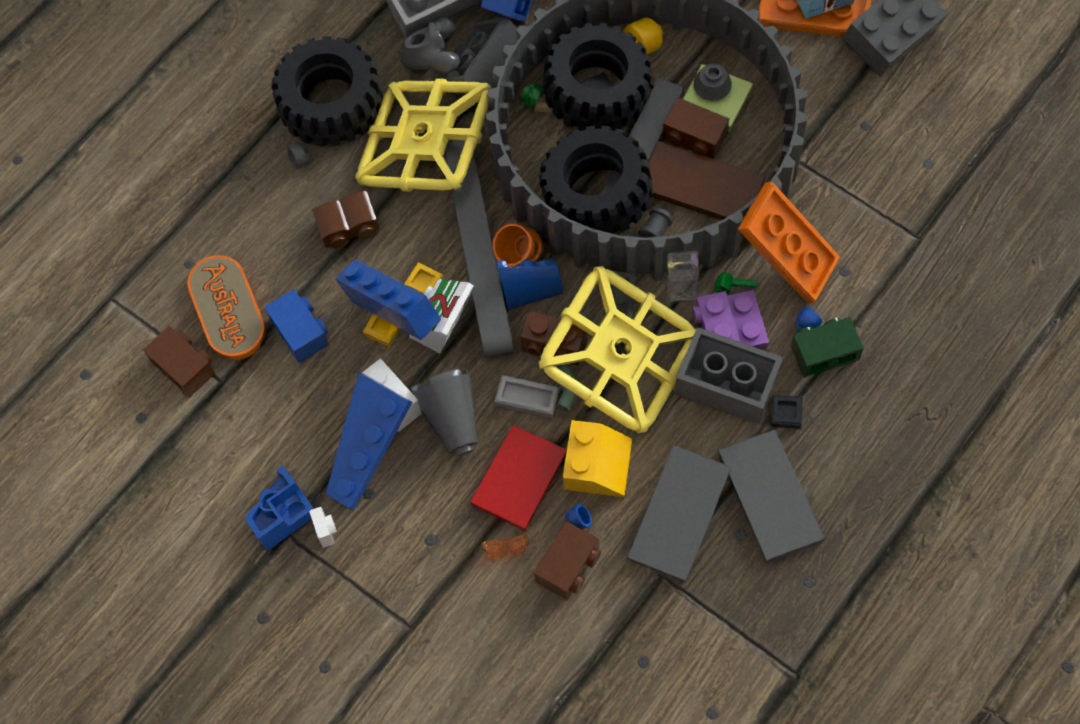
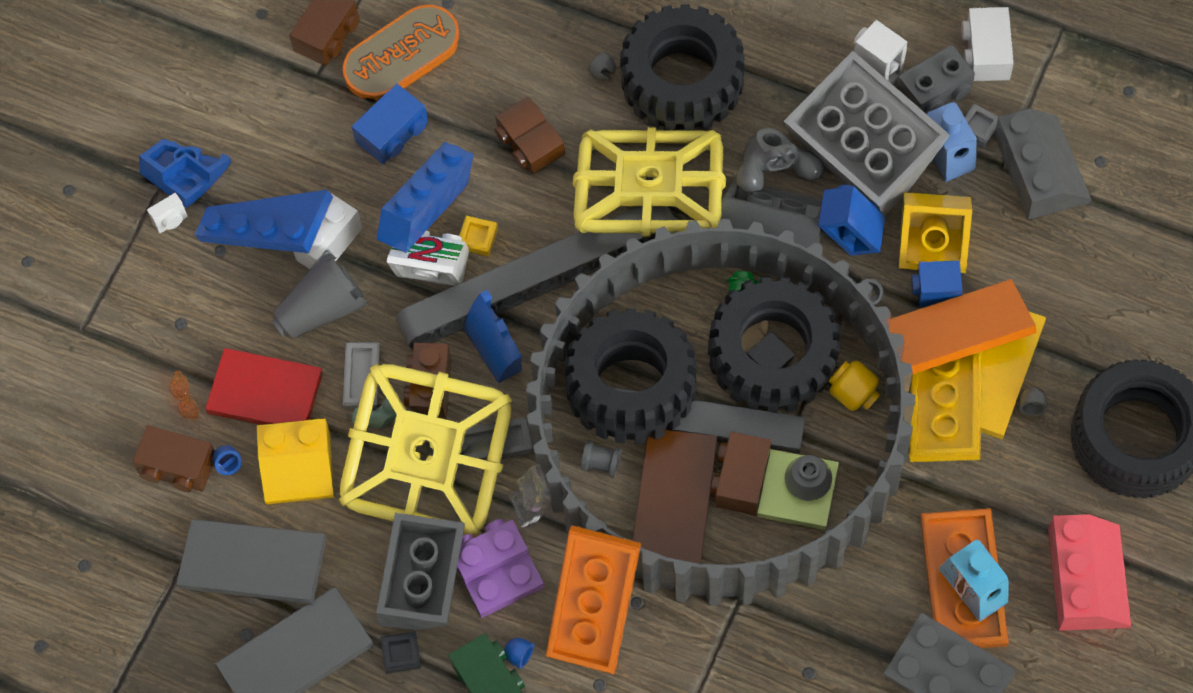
camera: 75 degrees right, 0 degrees up
orange helmet [493,224,543,267] -> none
green hand [714,272,757,294] -> none

